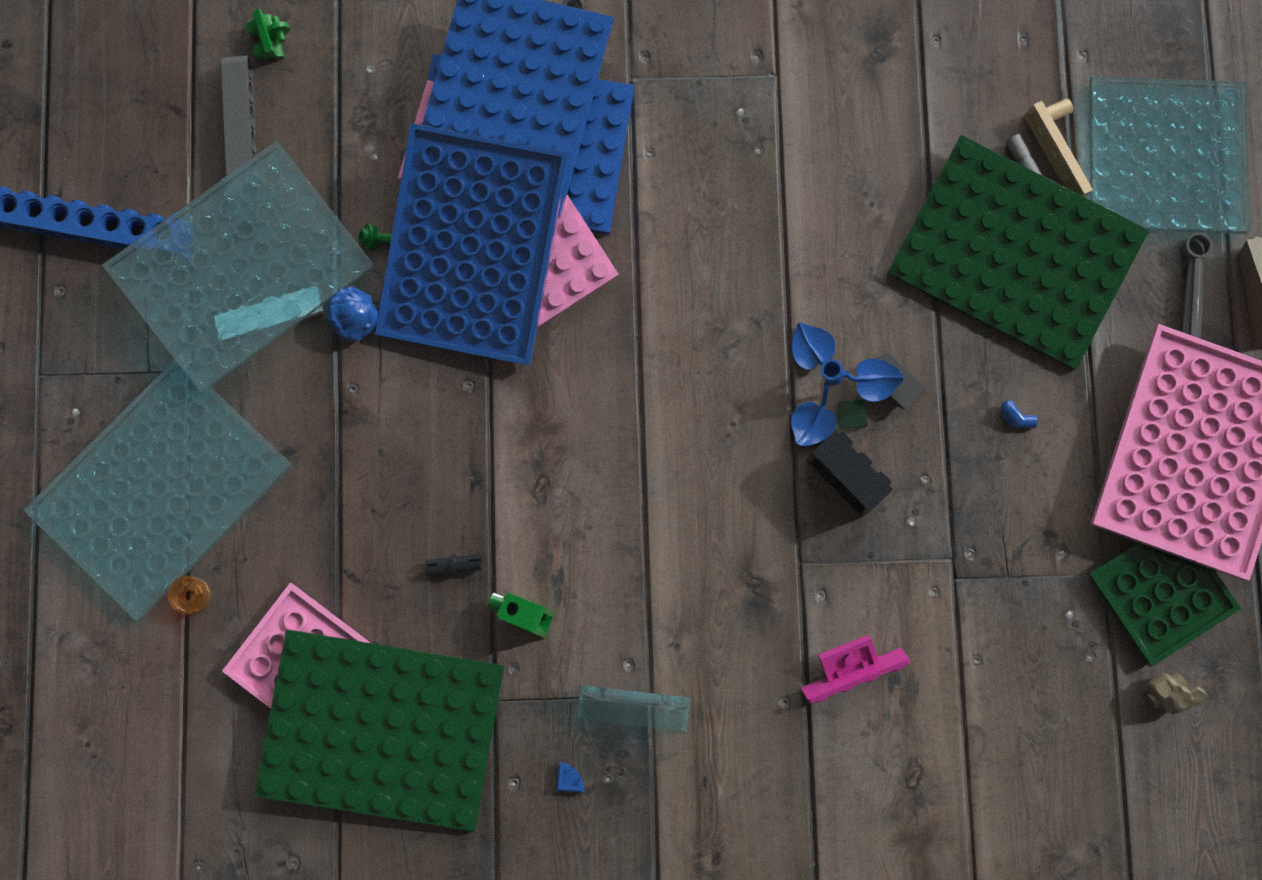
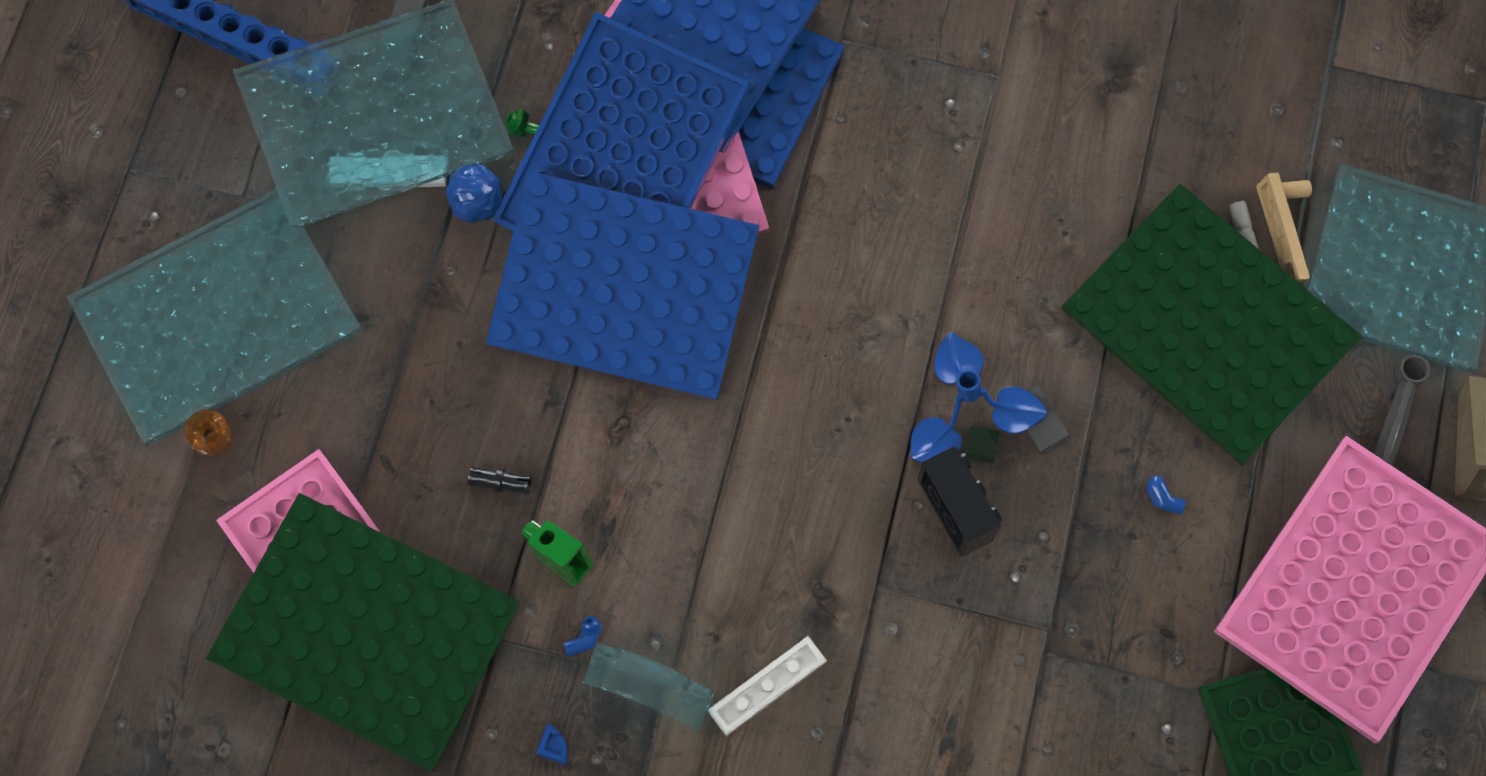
camera: 15 degrees right, 10 degrees down
dark pink bracket [801,635,910,704] -> none
none -> blue plate [486,171,760,400]
none -> blue arm [563,616,602,657]
none -> white tile [708,636,827,737]

